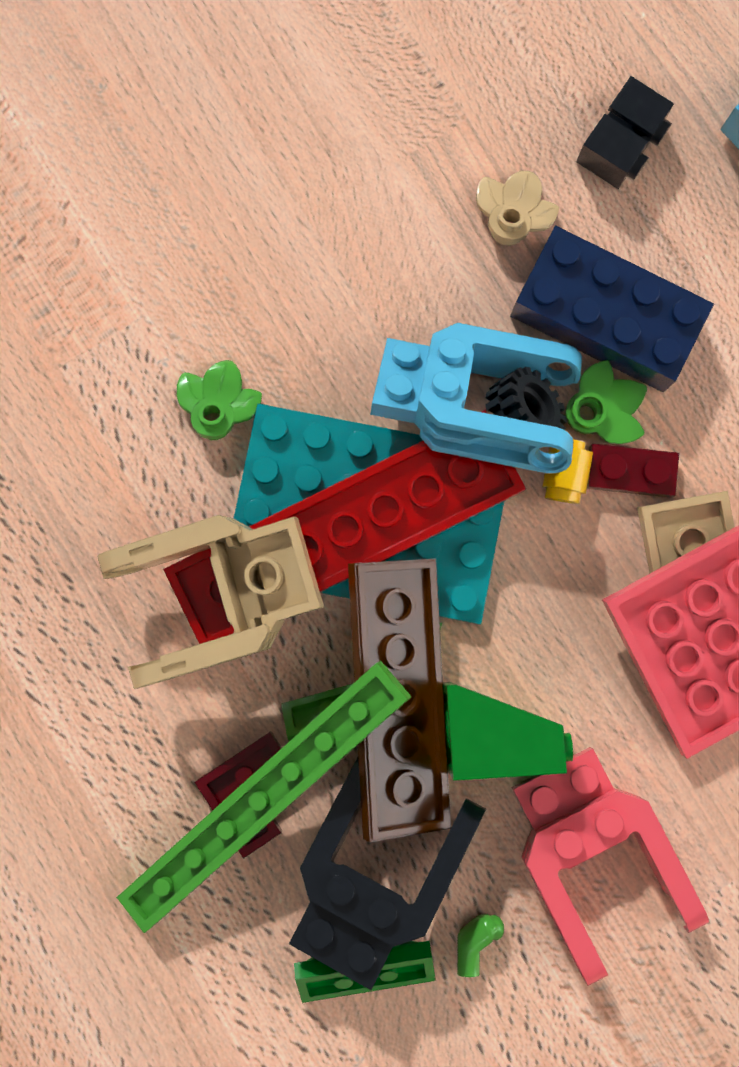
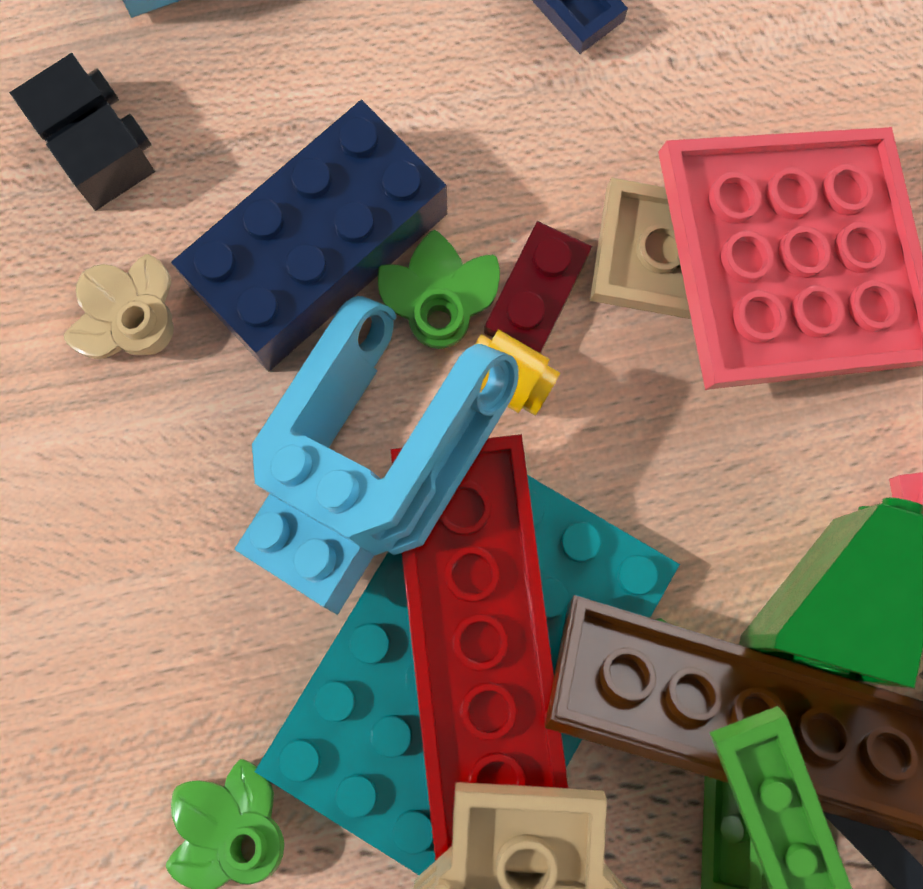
camera: 75 degrees left, 5 degrees down
black tyre [485,367,567,449] -> none

